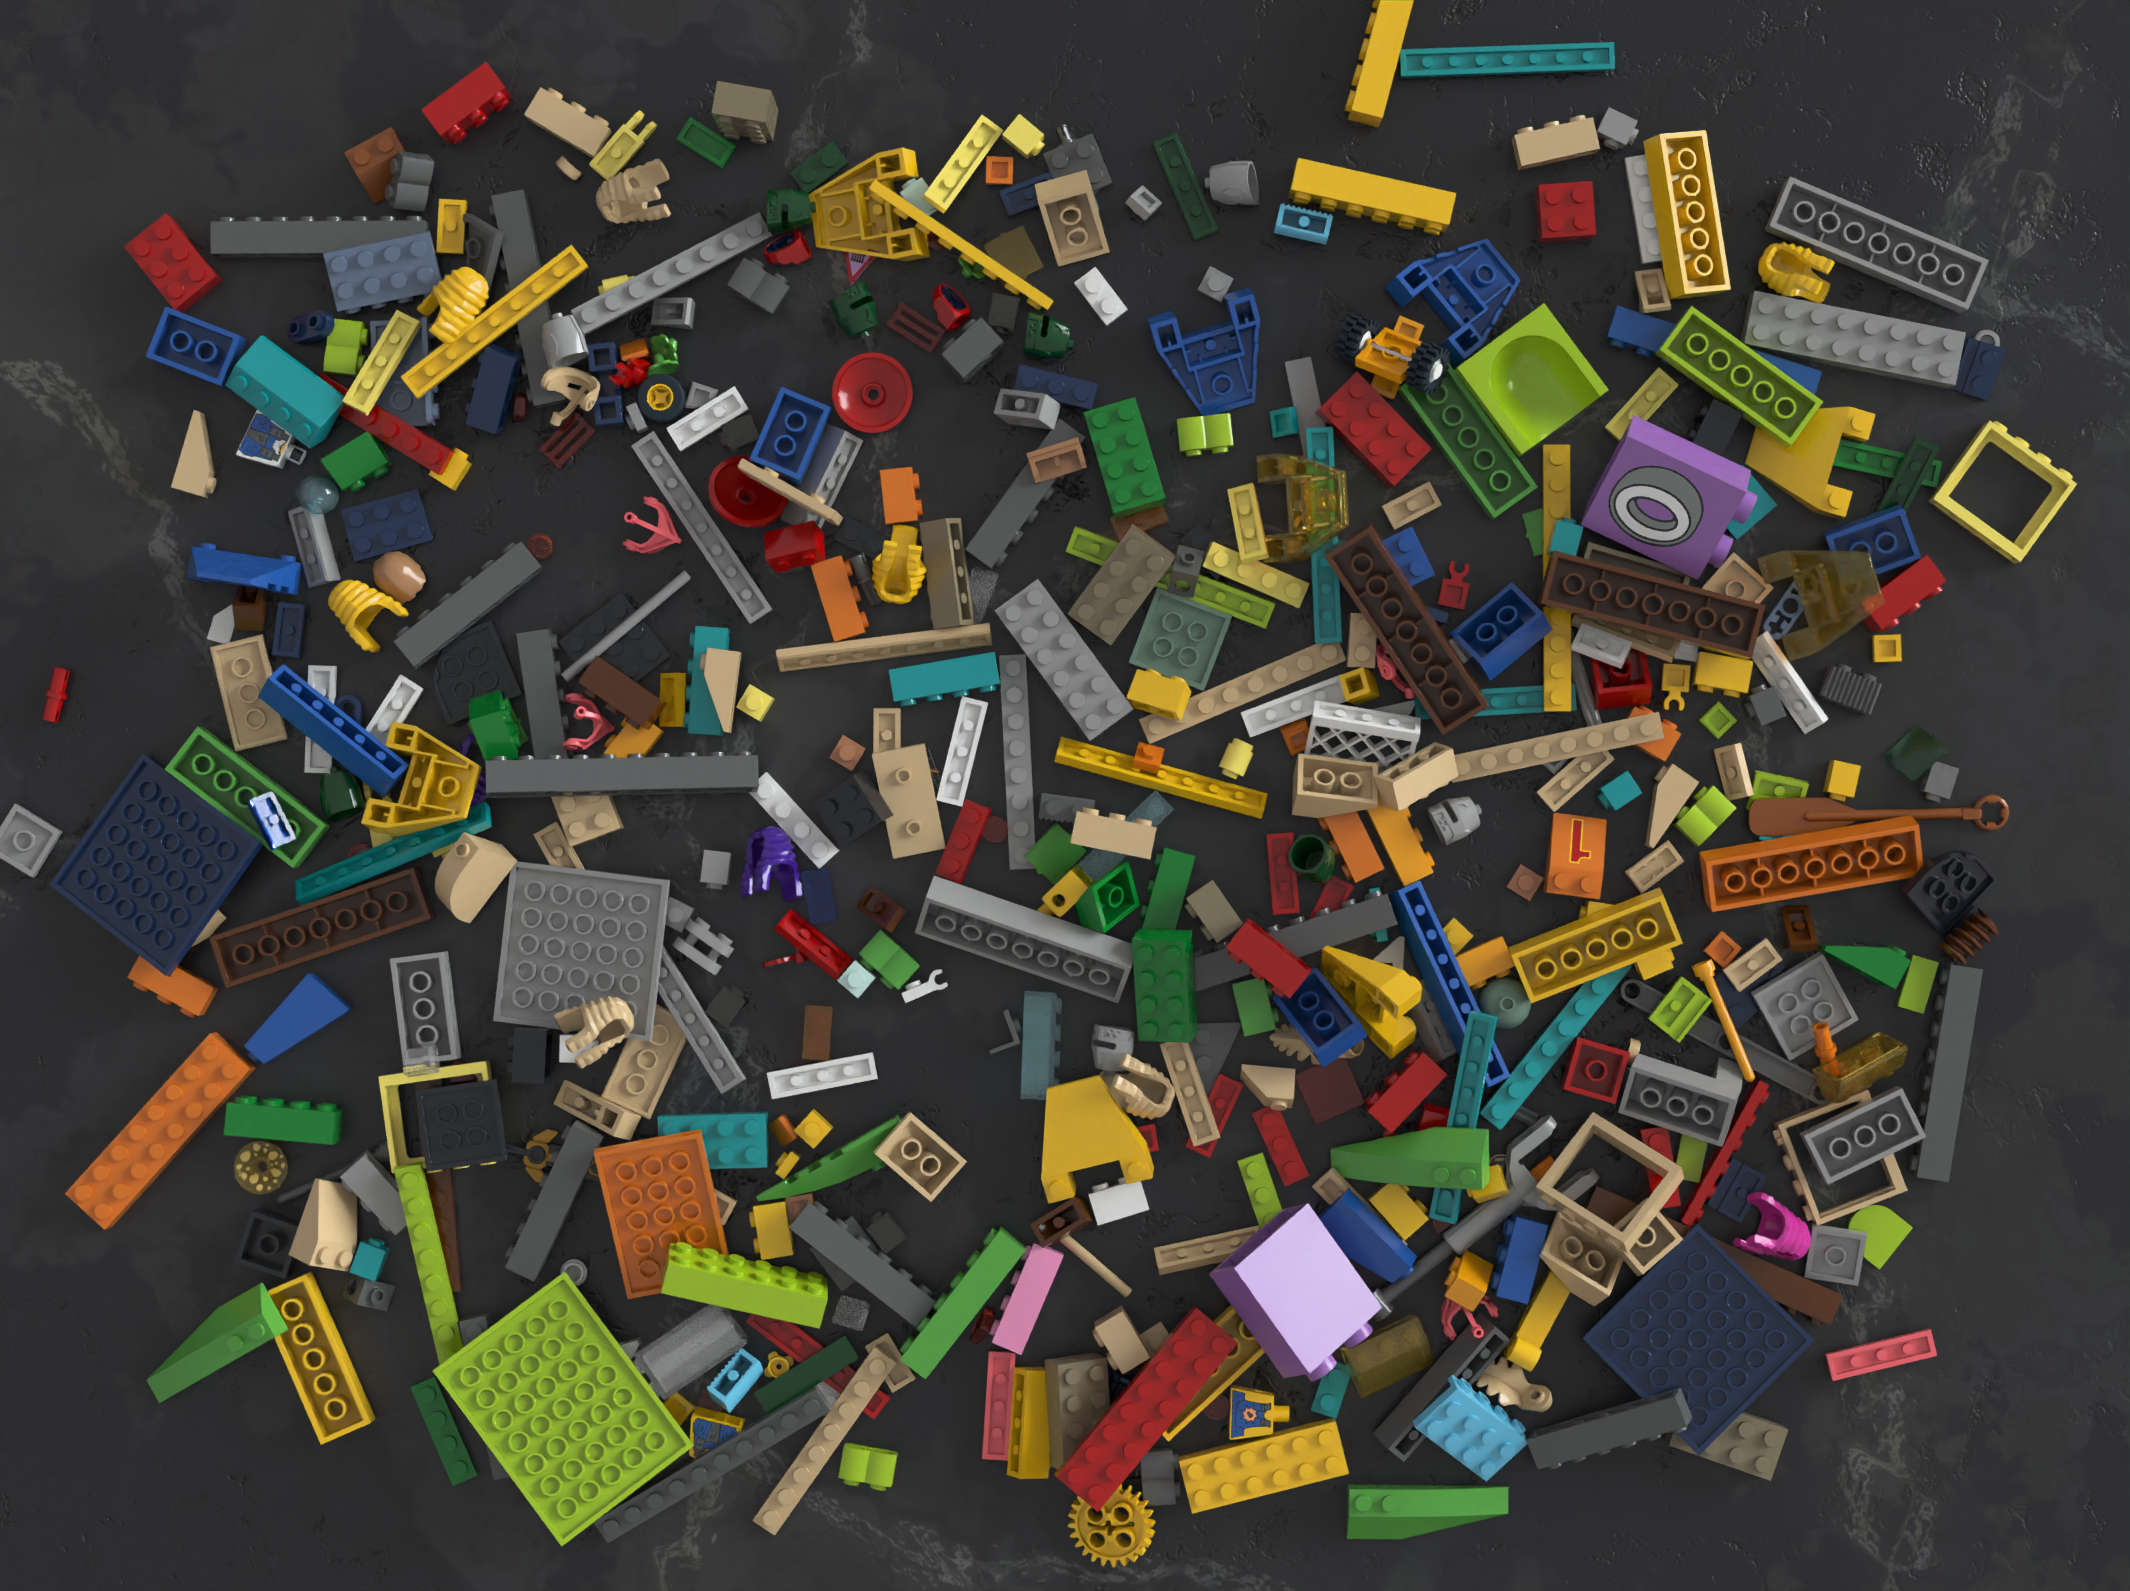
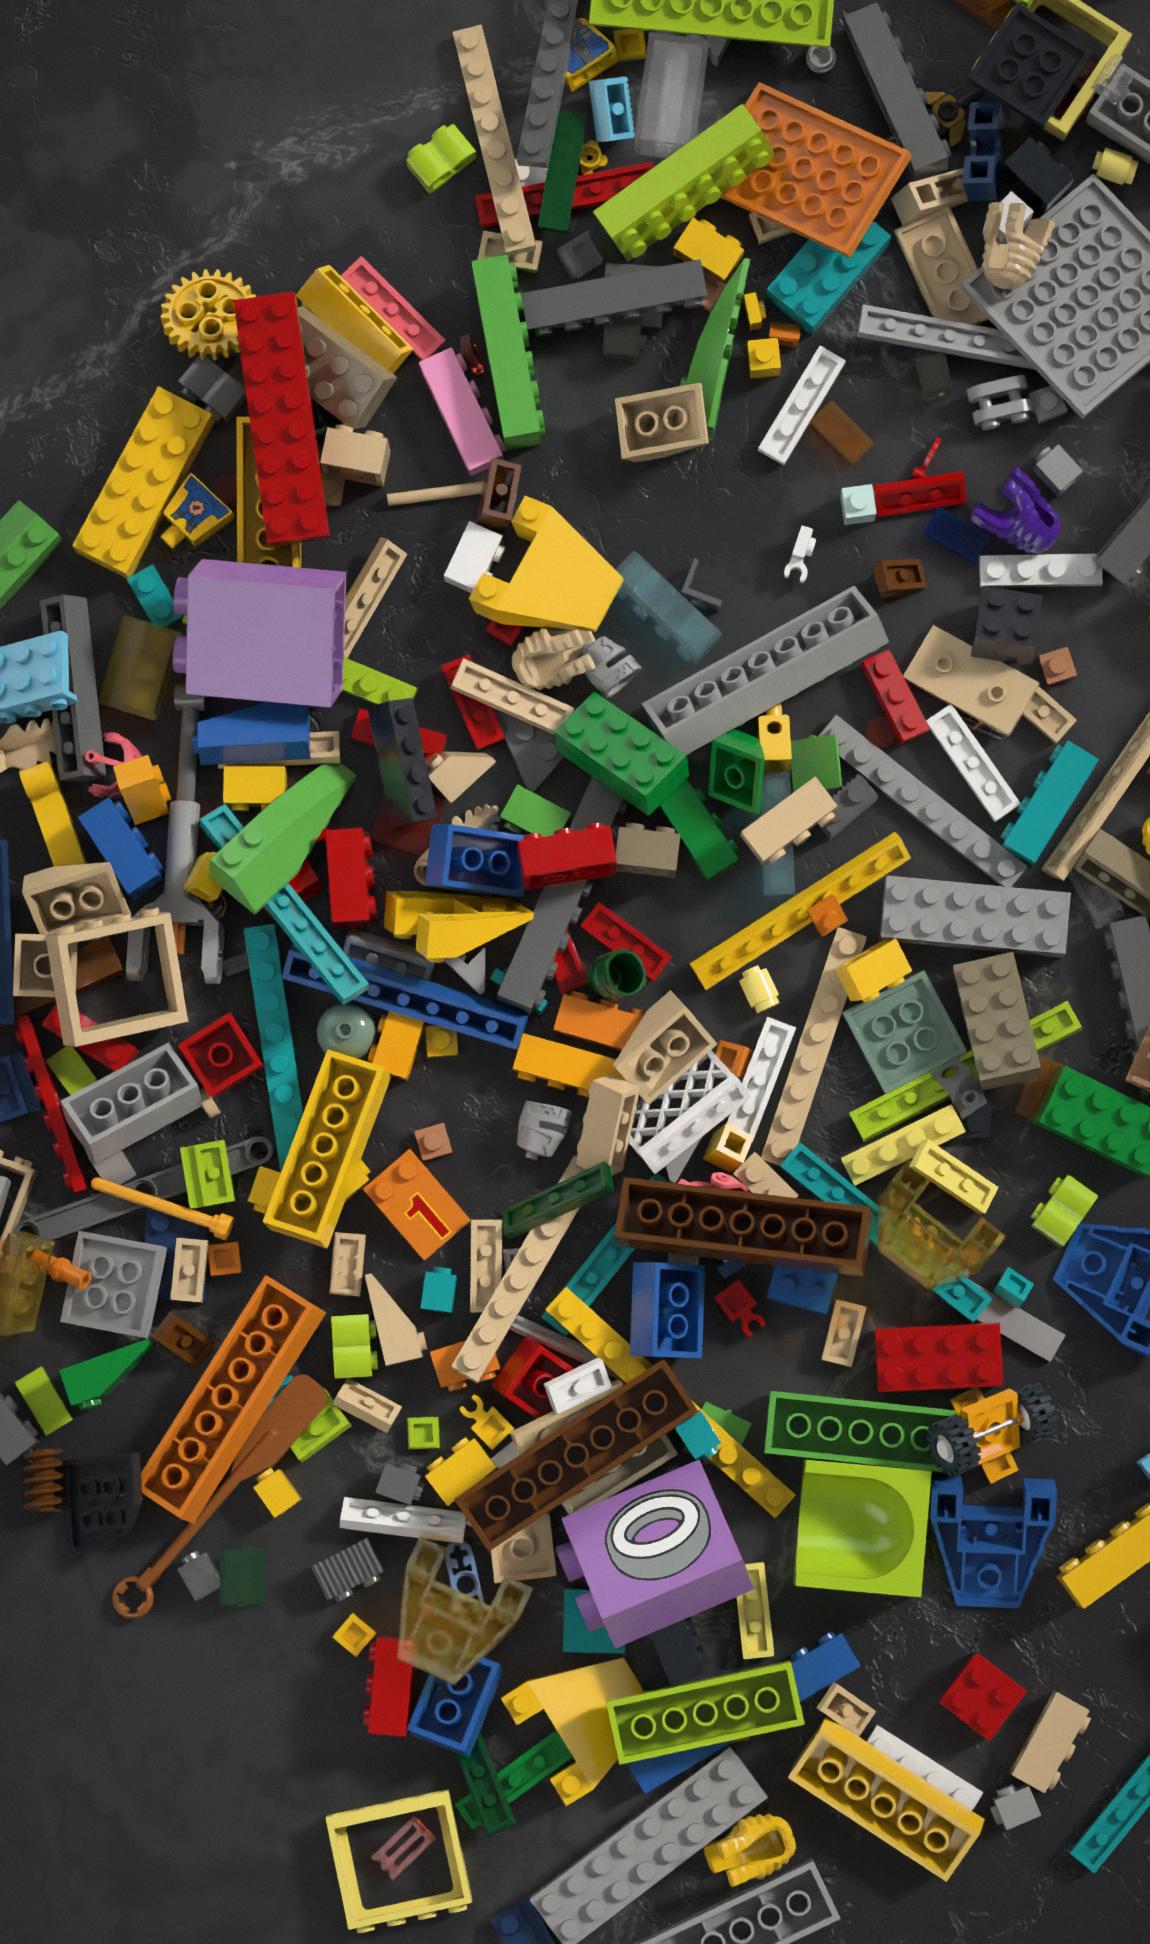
camera: 140 degrees right, 5 degrees down
bright green brick [859,930,921,990] -> none
none -> black brick [367,698,437,828]
none -> clear red tile [371,1816,436,1880]
none -> dark green tile [501,1161,614,1240]
none -> dark blue arch [962,102,1006,201]
none -> light yellow brick [1092,147,1139,185]

